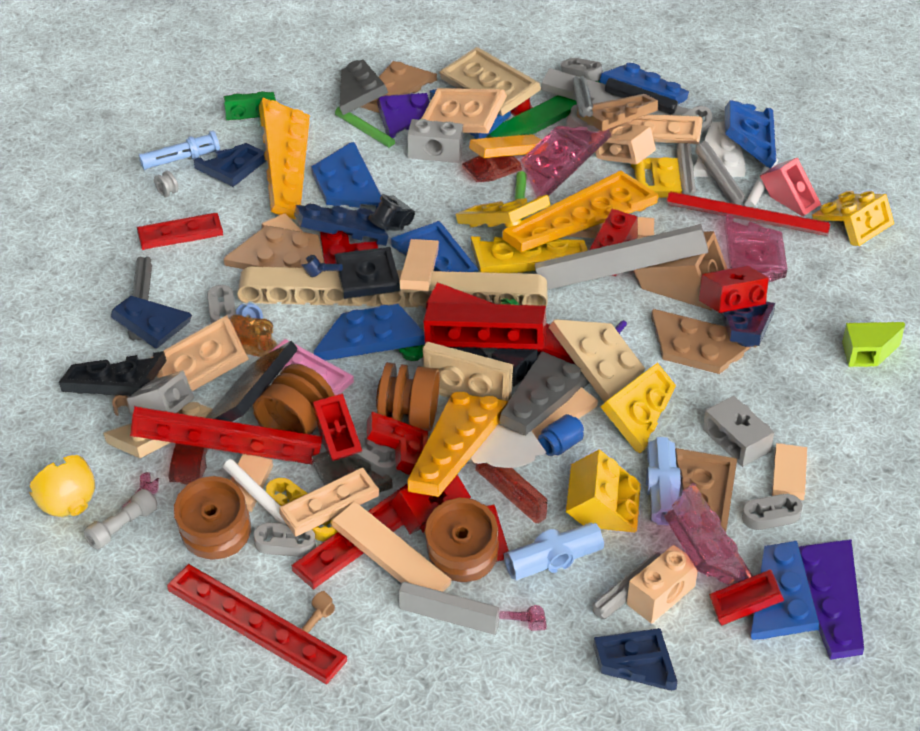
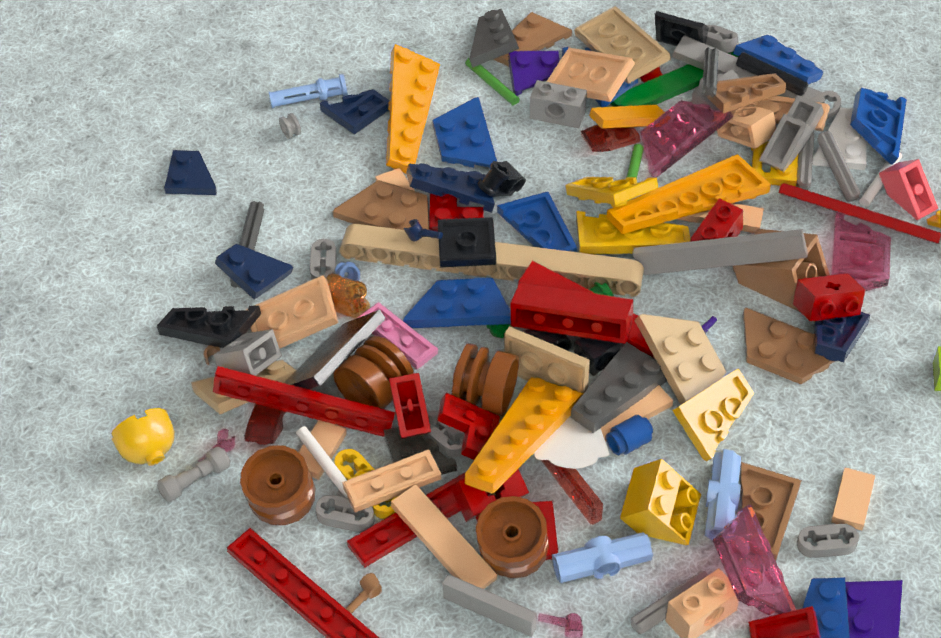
camera: 10 degrees right, 5 degrees up
red tile [137,213,223,250] -> none
green bracket [224,91,276,120] -> none
light nougat tile [400,239,439,291] -> none
light grey brick [703,395,774,467] -> none
none -> dark blue wing [164,150,217,195]
none -> black slope [655,11,709,46]
none -> light grey slope [759,95,824,172]

